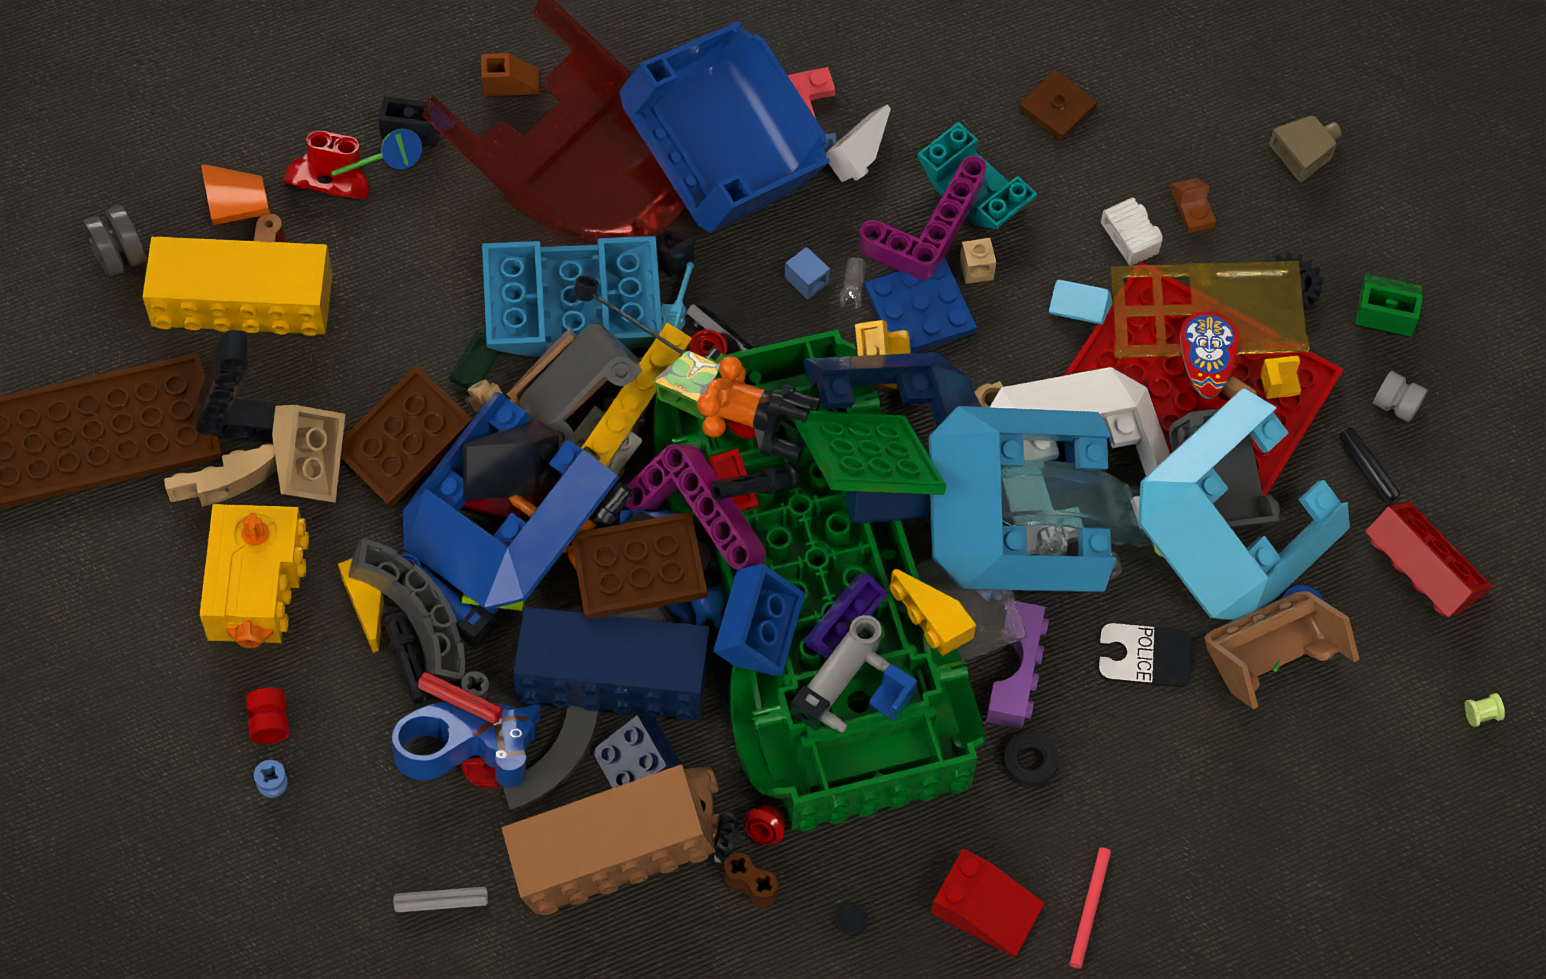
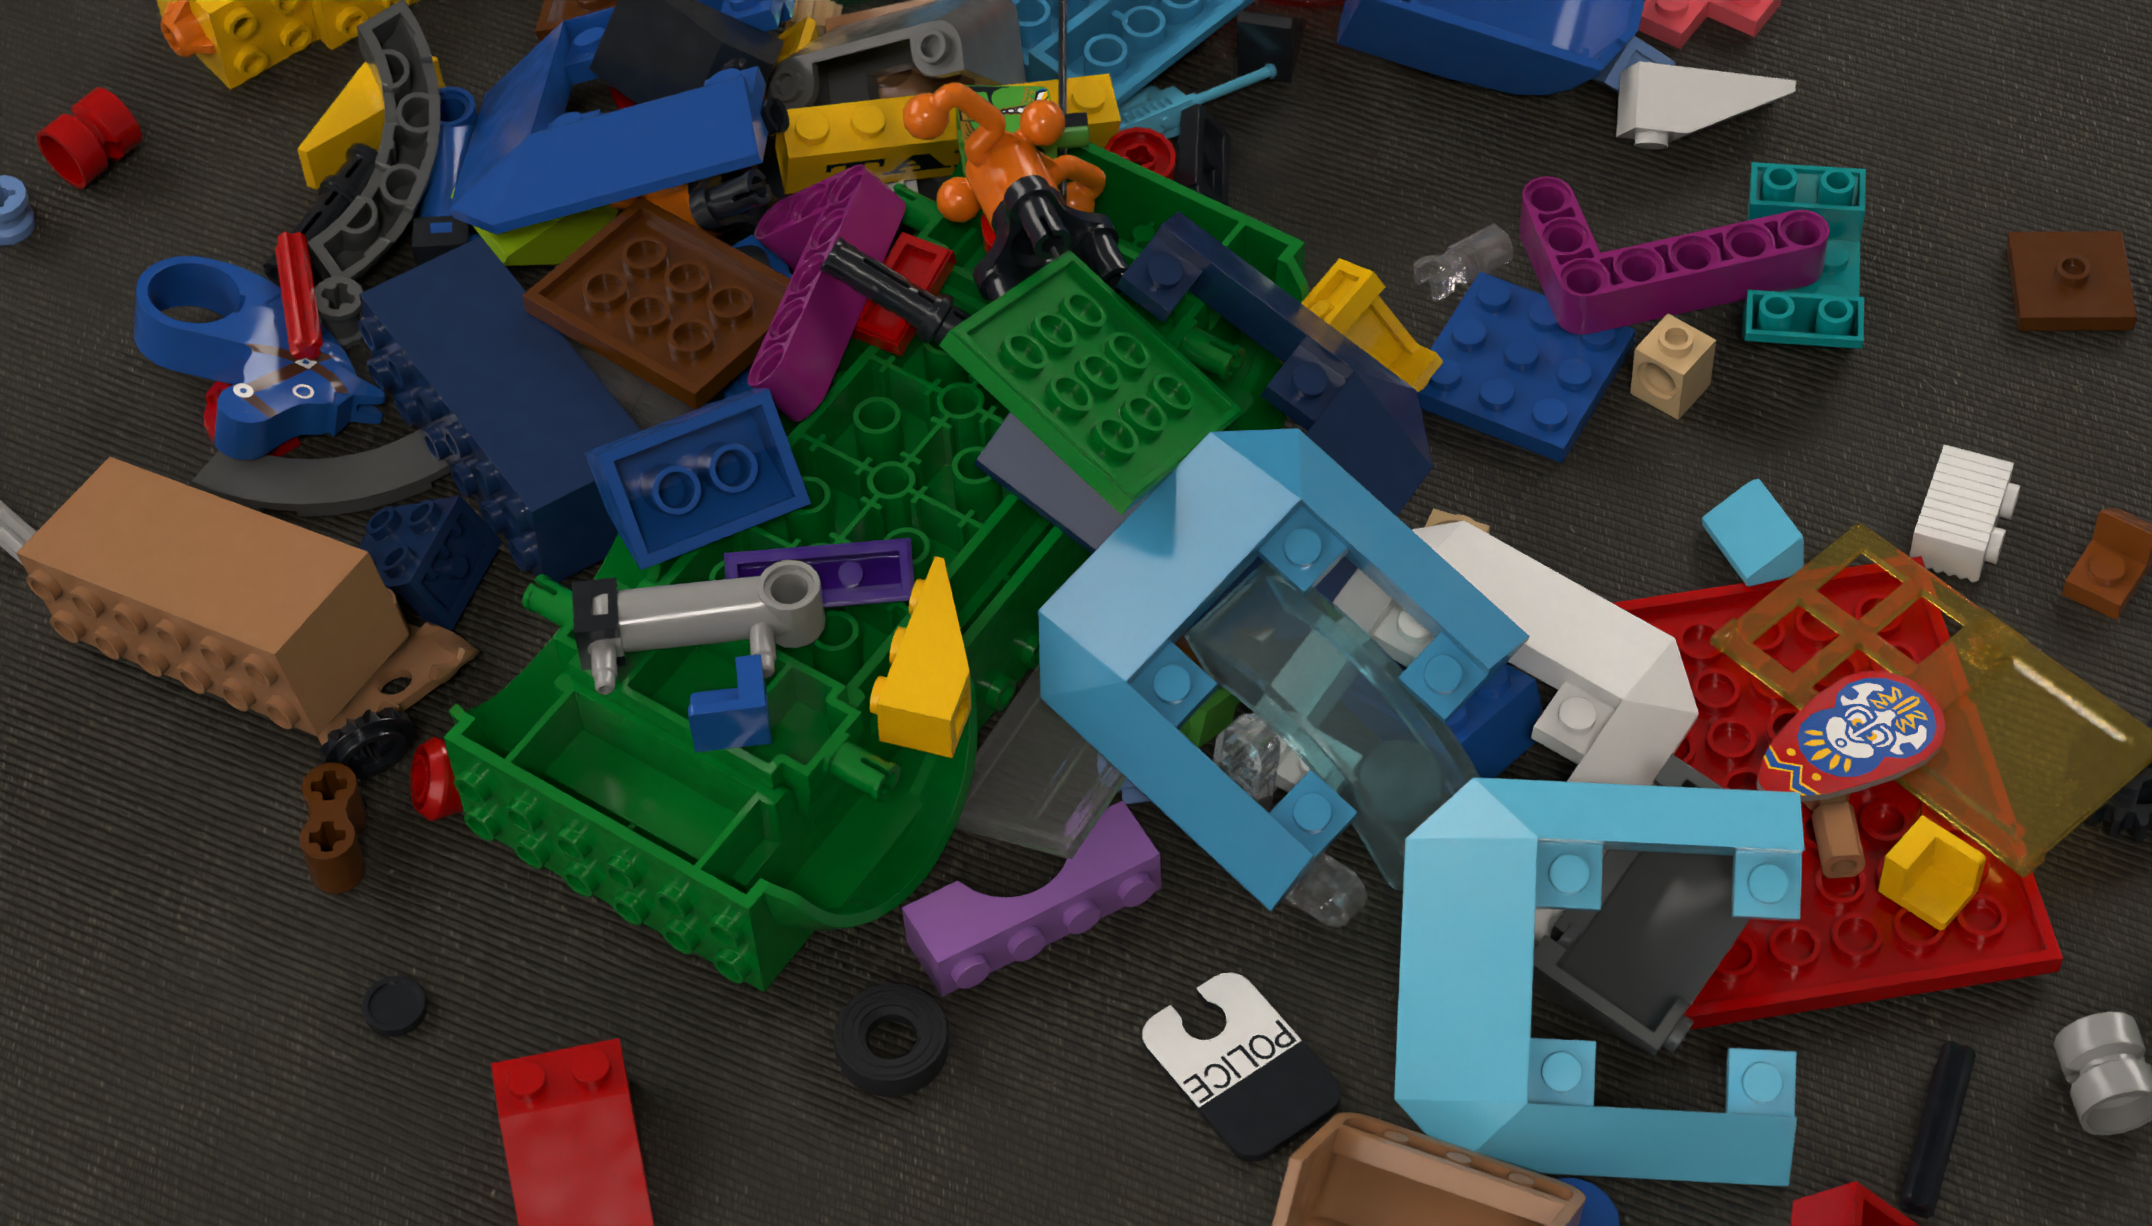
camera: 55 degrees right, 10 degrees down
medium blue panel [785,247,830,300] -> none

